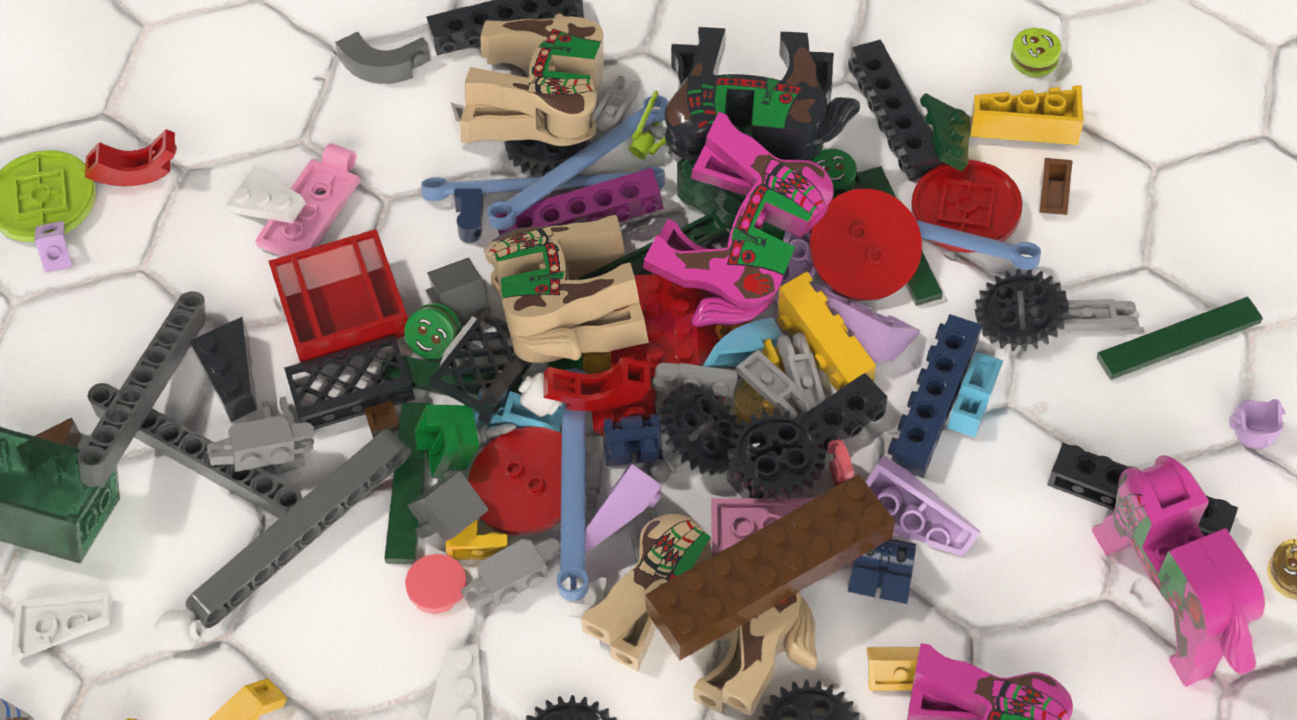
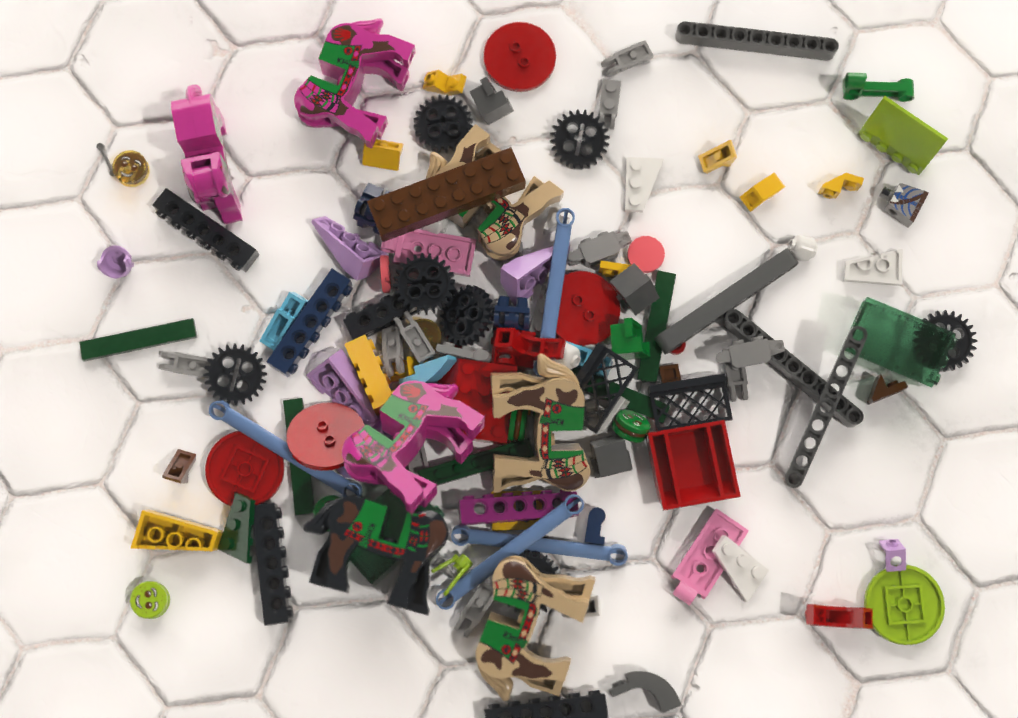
camera: 175 degrees left, 20 degrees up
black wedge [190,317,257,422] -> none

